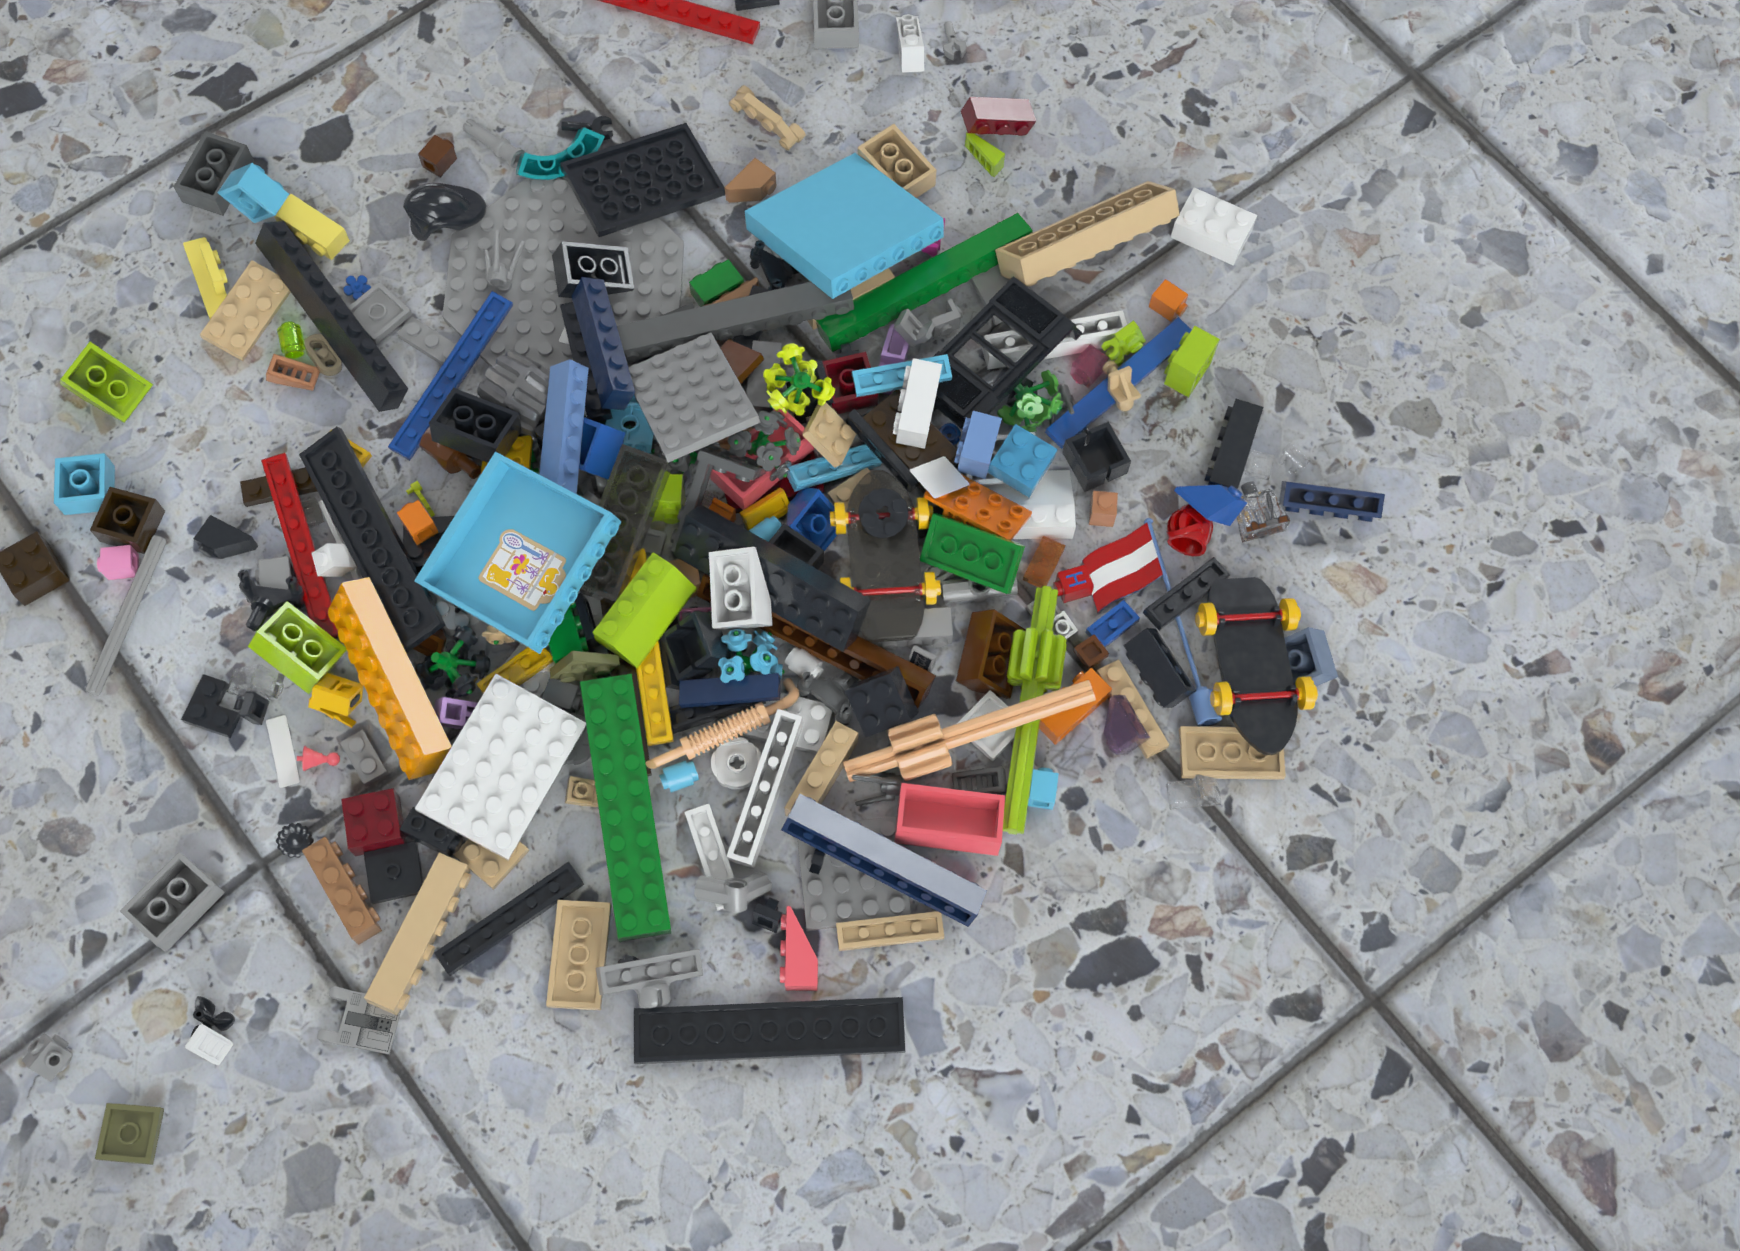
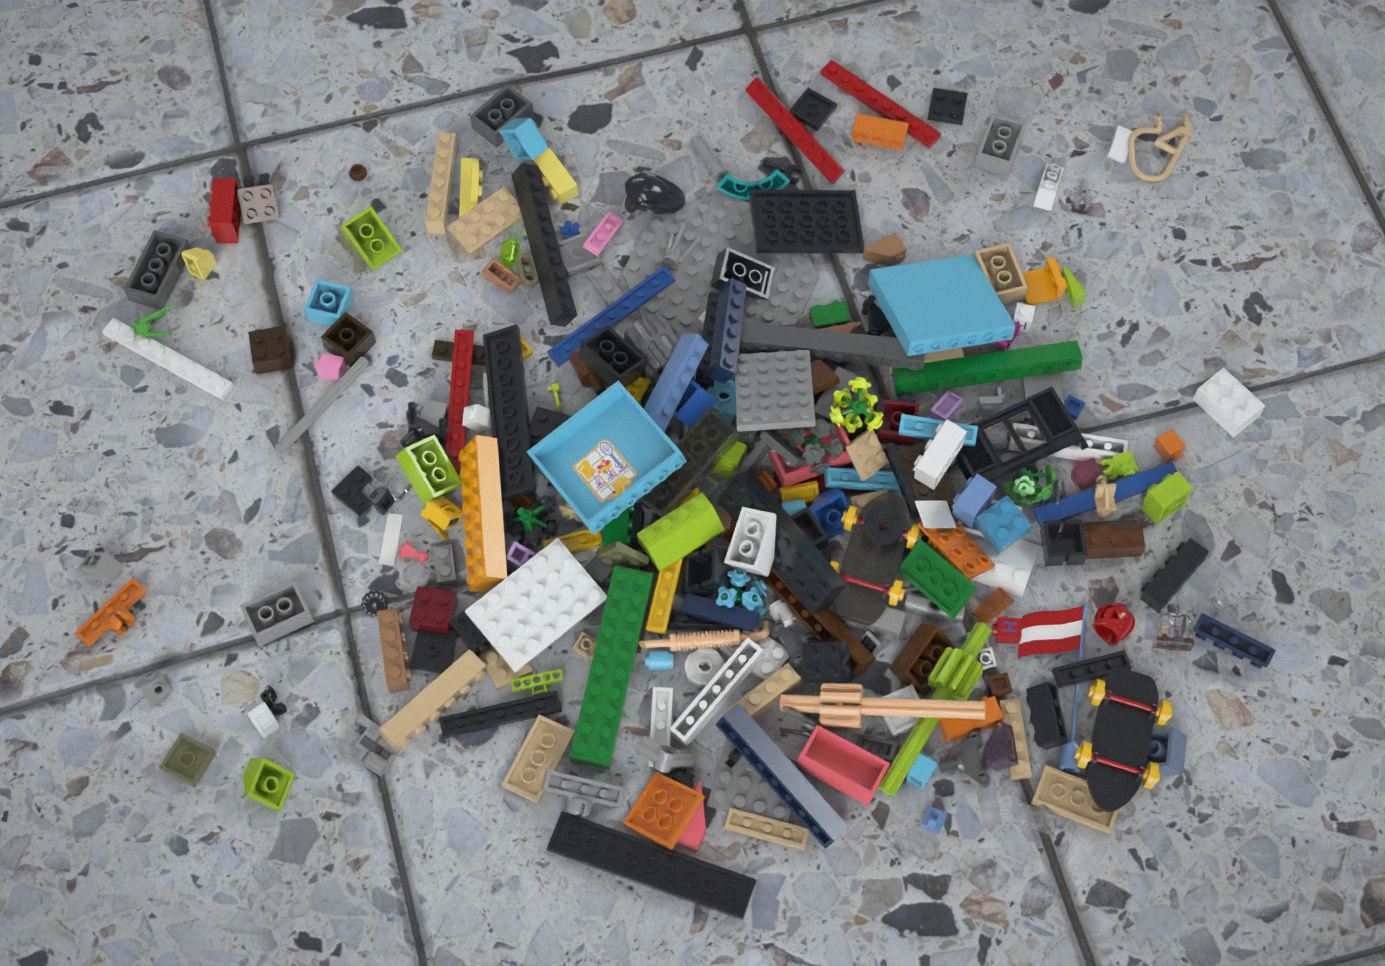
camera: 25 degrees right, 5 degrees down
black slope [193,515,258,559] -> none
orange brick [396,500,438,545] -> none
reddish brown brick [418,135,457,178] -> none
tan plate [729,85,806,150] -> none
light grey bracket [894,309,935,347] -> none
blue plate [939,423,961,445] -> none
brick [961,97,1036,136] -> none
tan brick [995,181,1180,286] -> none
blue plate [1085,600,1140,648] -> none
nougat brick [1089,491,1118,527] -> none
blue slope [1174,485,1247,526] -> none
none -> lime slope [243,757,295,812]
none -> reddish brown plate [349,164,367,181]
none -> tan brick [425,132,458,234]
none -> lime piece [510,669,564,696]
none -> bright pink plate [583,211,624,256]
none -> orange plate [623,772,705,850]
none -> red plate [745,77,845,184]
none -> black plate [789,87,837,131]
none -> orange brick [851,113,909,150]
none -> medium blue tile [920,806,948,834]
none -> dark grey axle [938,732,990,787]
none -> white brick [1013,302,1036,333]
none -> light orange bracket [1022,256,1067,305]
none -> blue plate [1064,395,1086,420]
none -> reddish brown slope [1083,520,1145,559]

